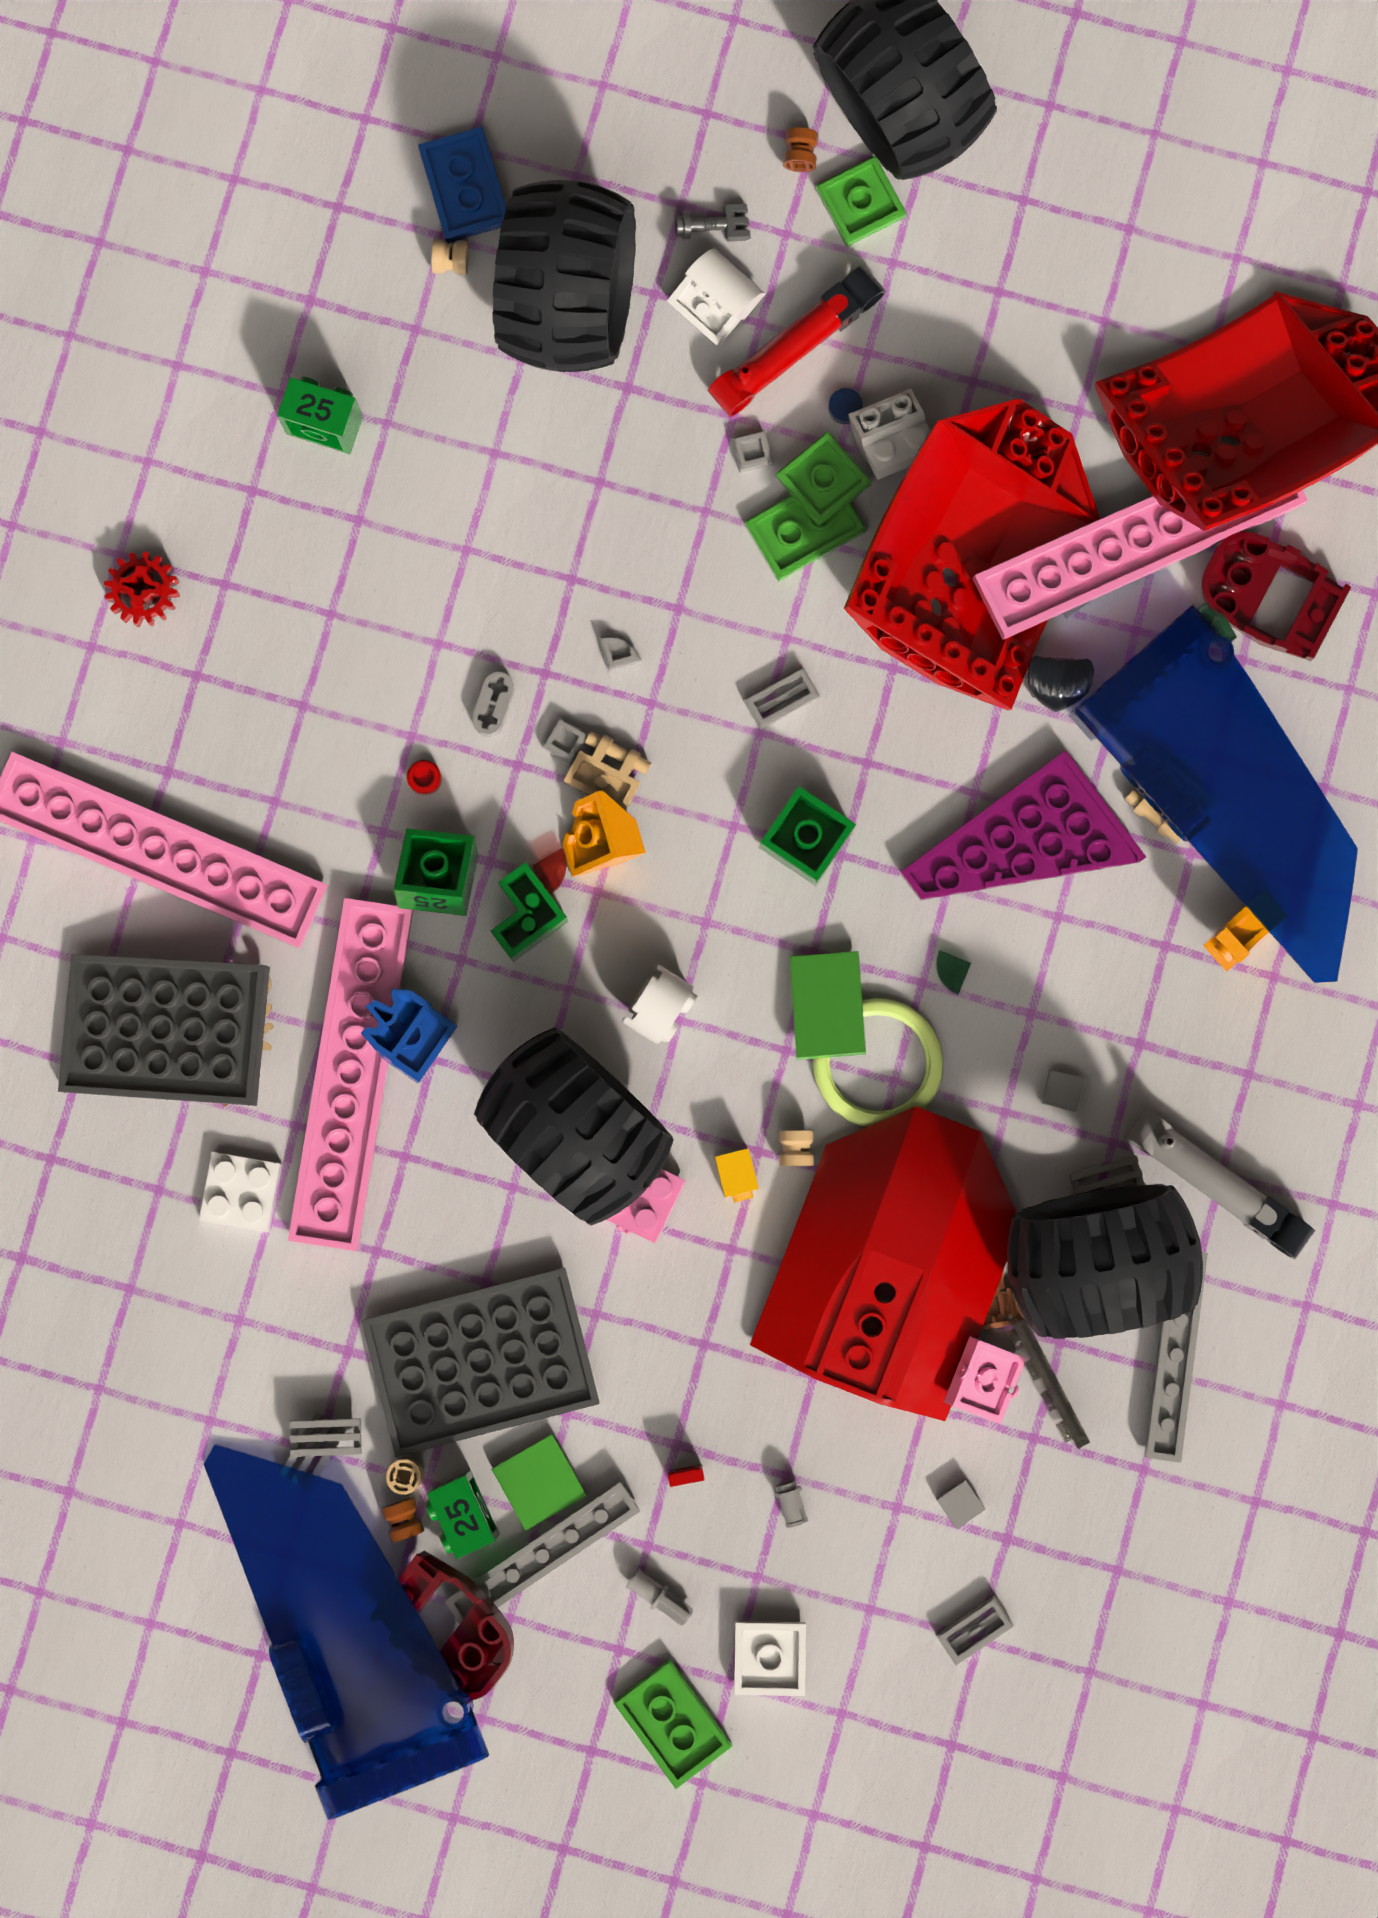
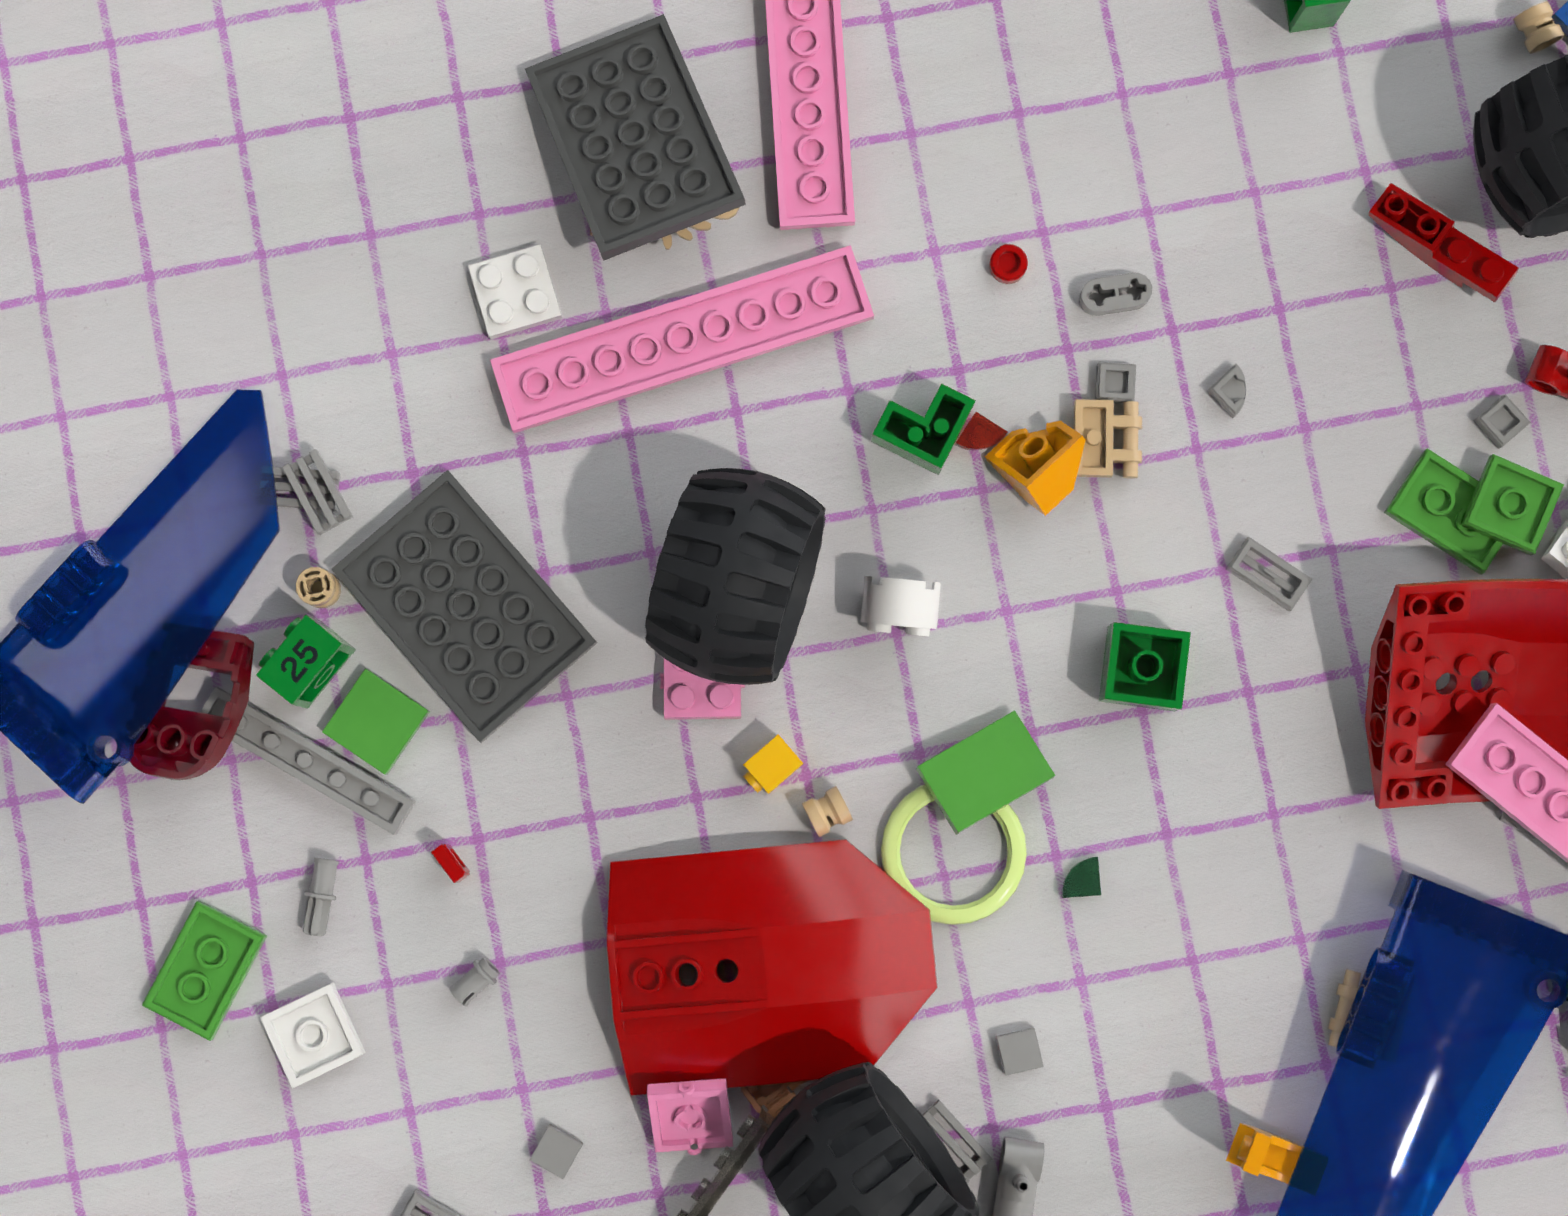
camera: 65 degrees right, 0 degrees up
blue plate [361,989,458,1083] -> none
dark orange wheel [381,1497,425,1543] -> none
green brick [393,828,478,916] -> none
magenta wing [900,750,1146,901] -> none
black hair [1028,655,1094,712] -> none
none -> red slope [1368,183,1519,302]

